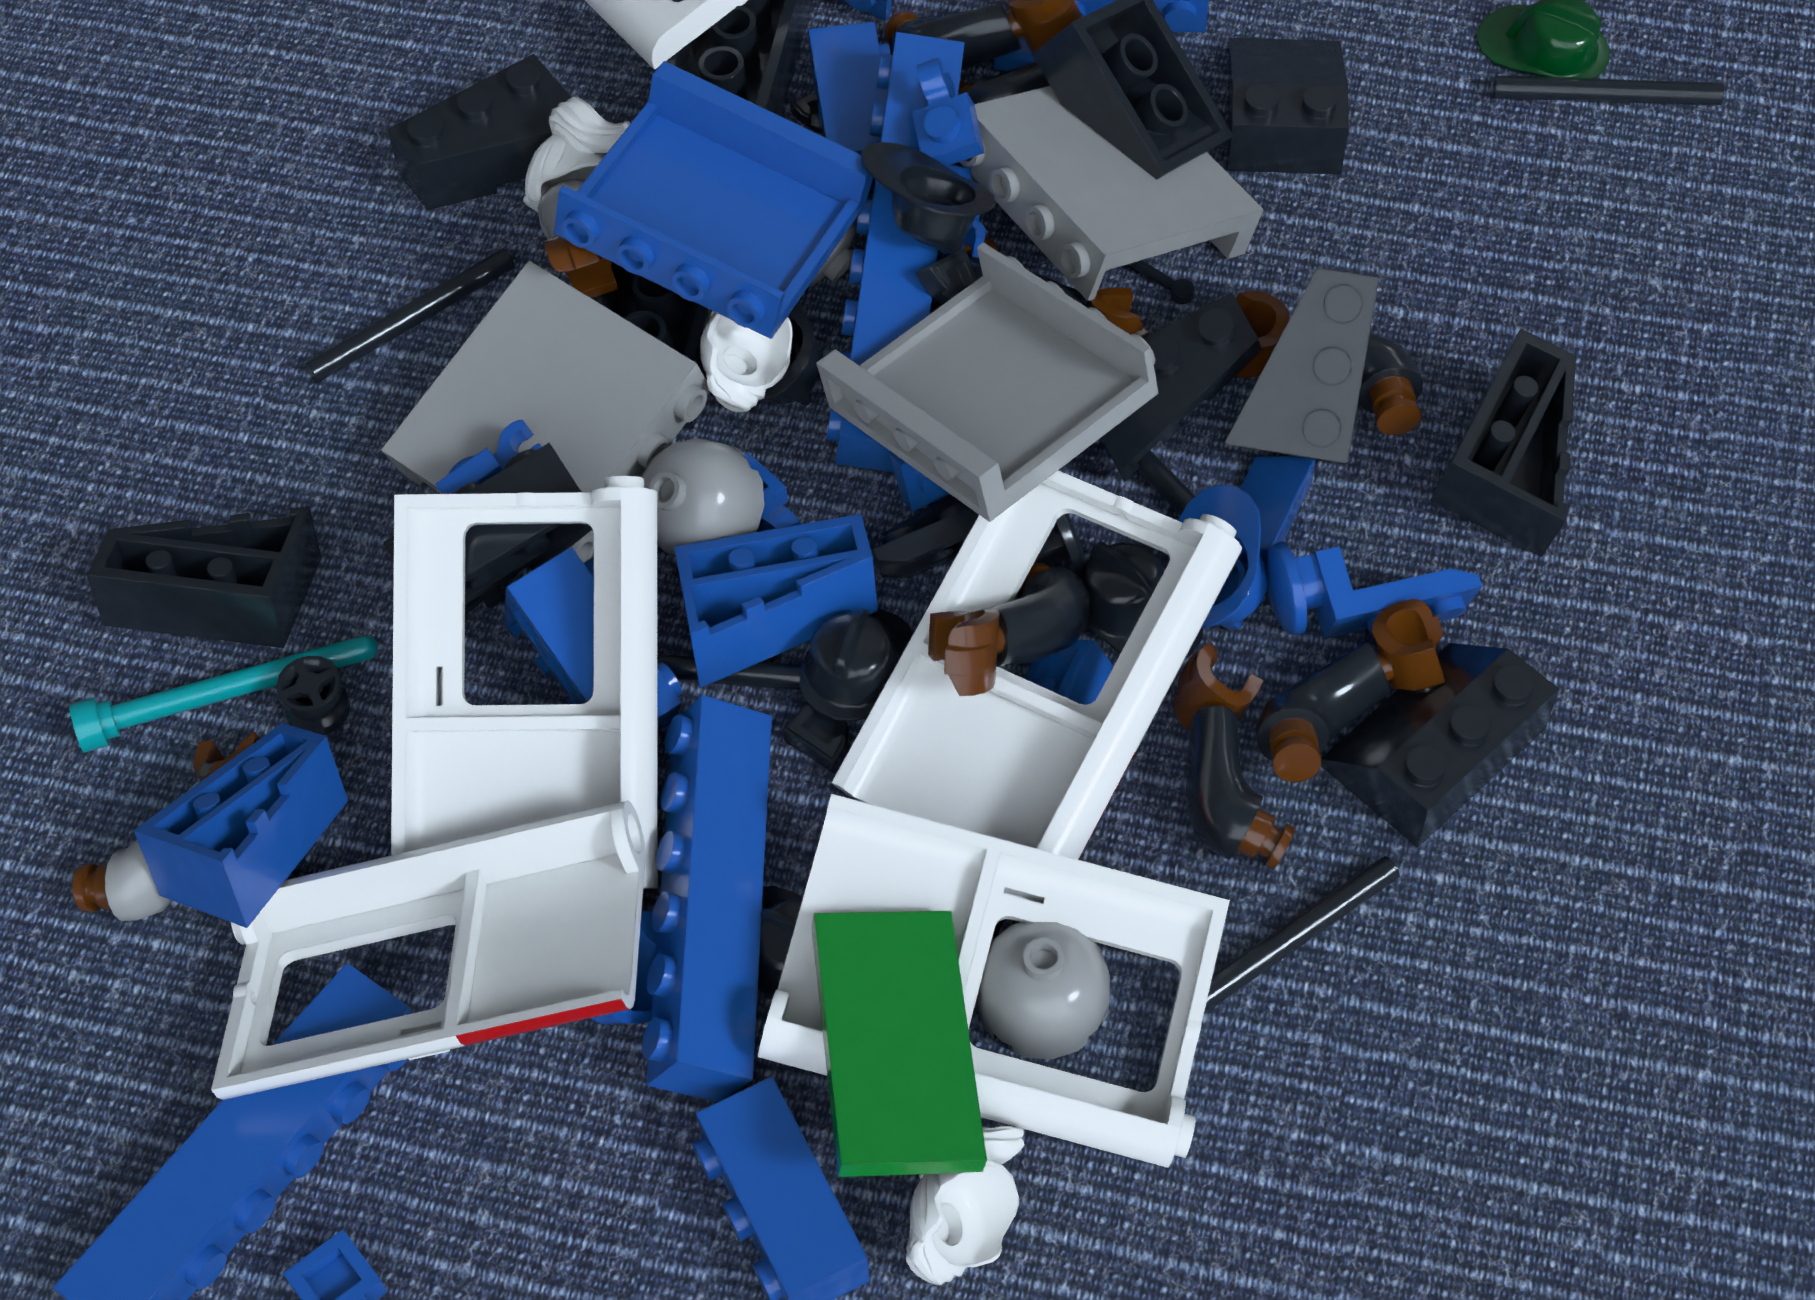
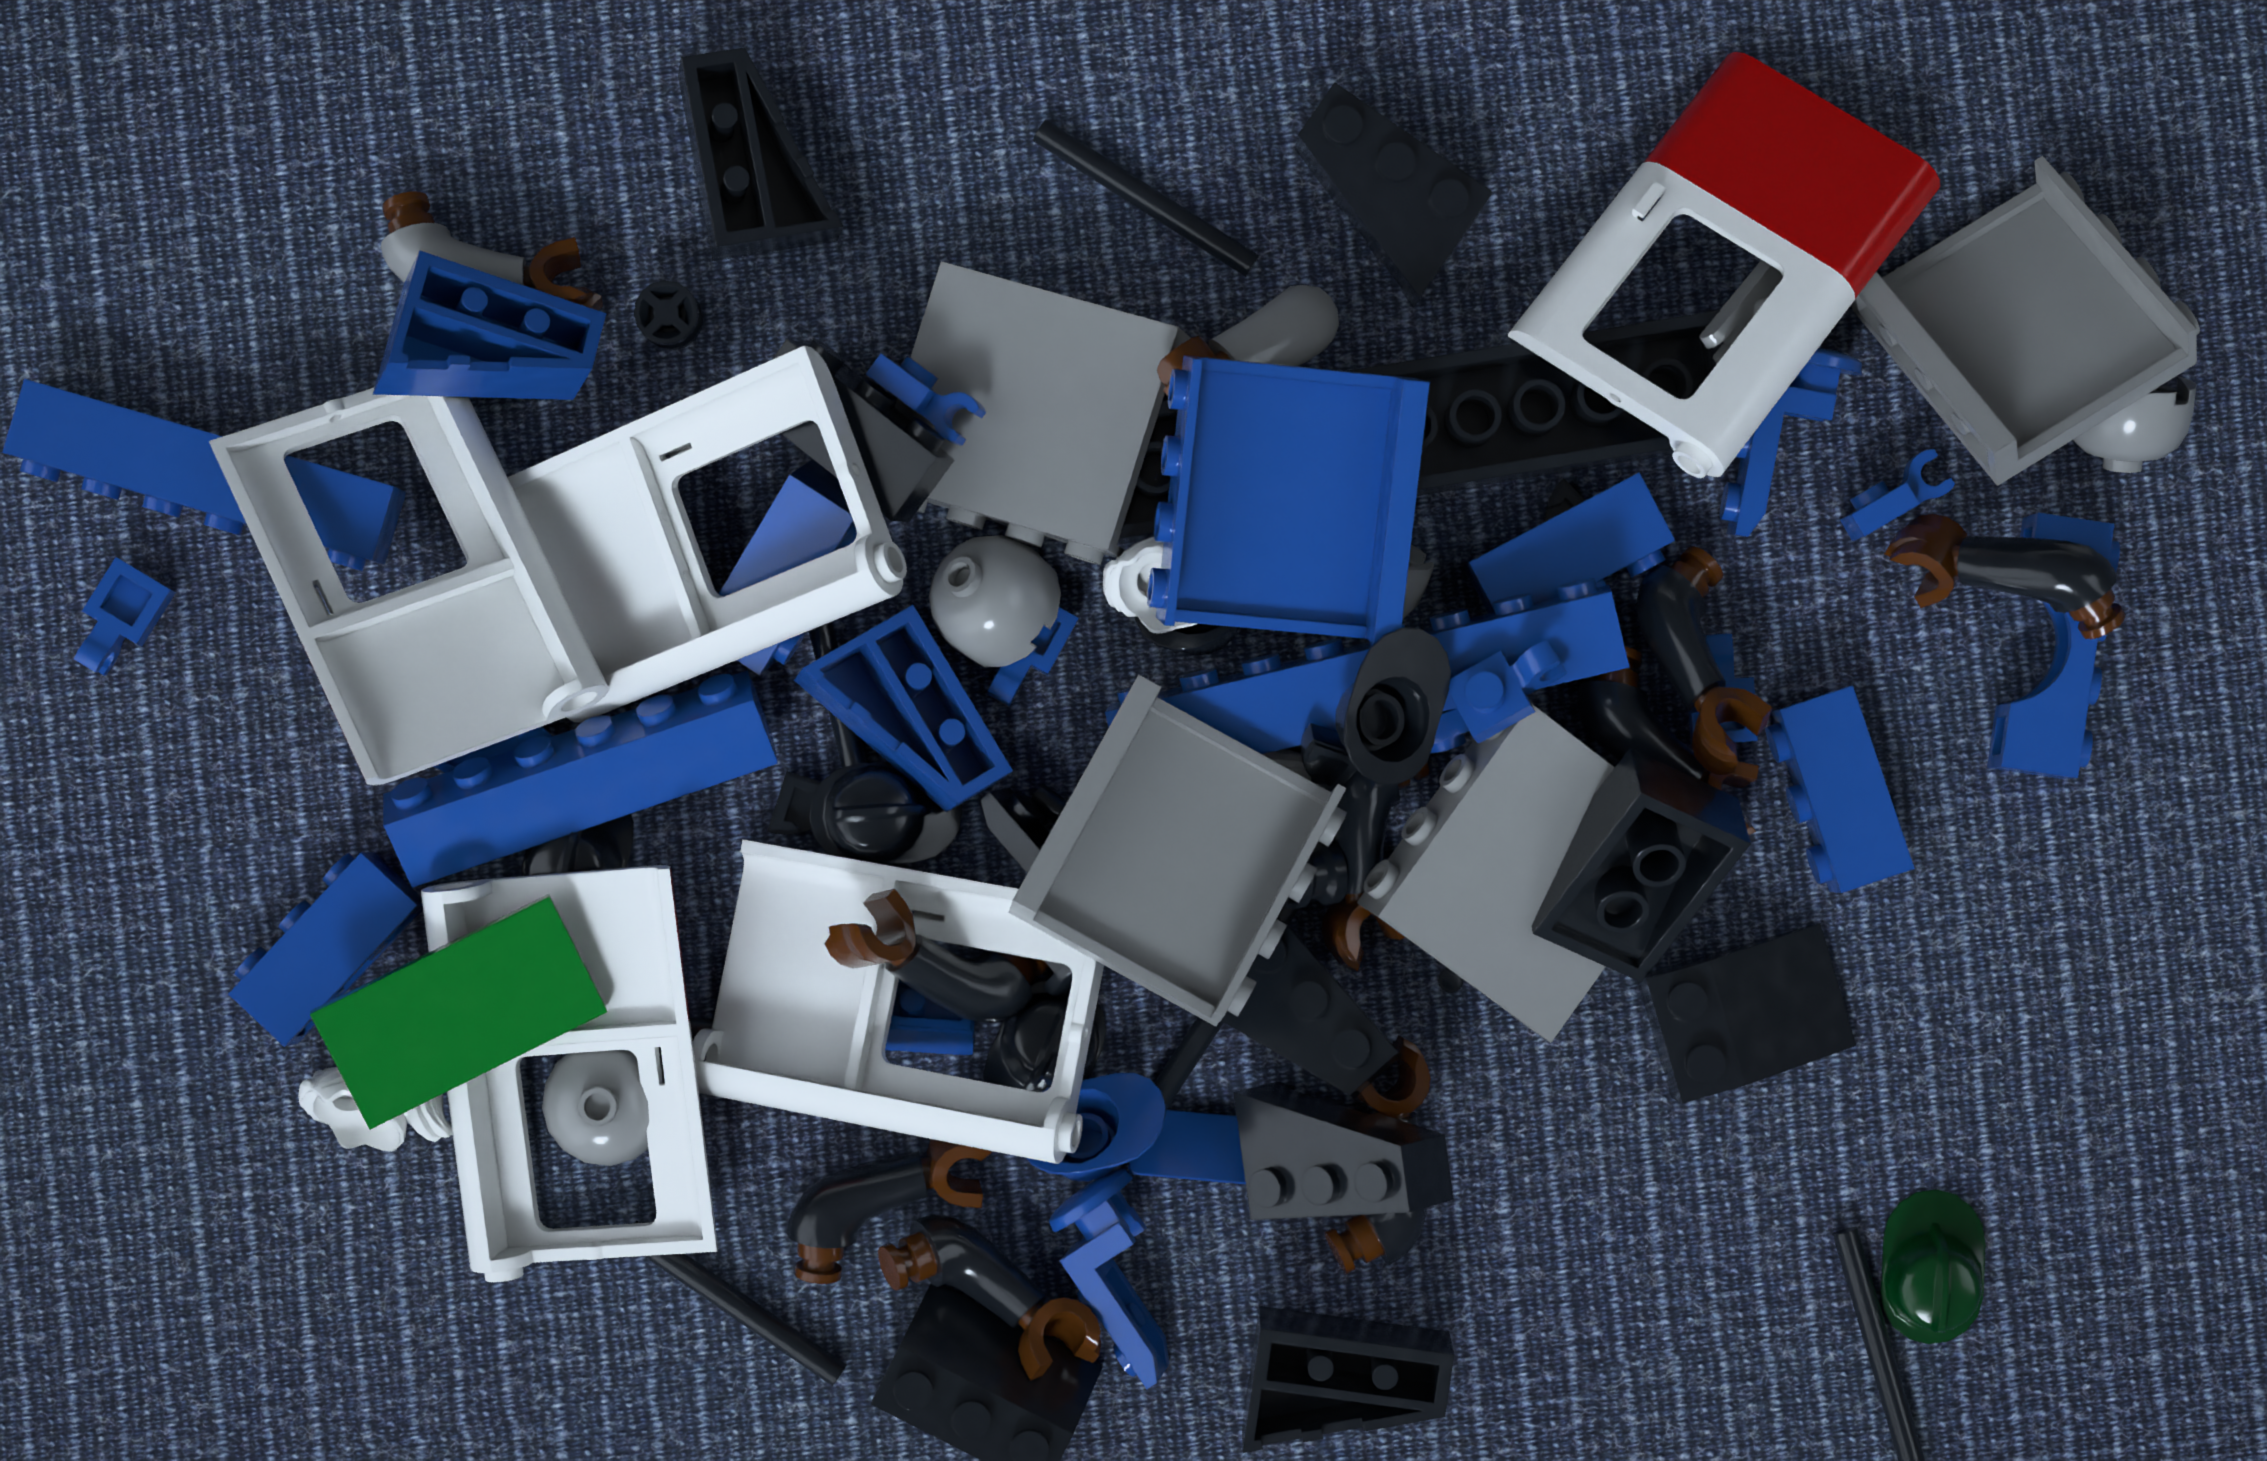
camera: 65 degrees right, 30 degrees up
teal piece [69,635,378,753] -> none
white hair [523,97,631,212] -> none

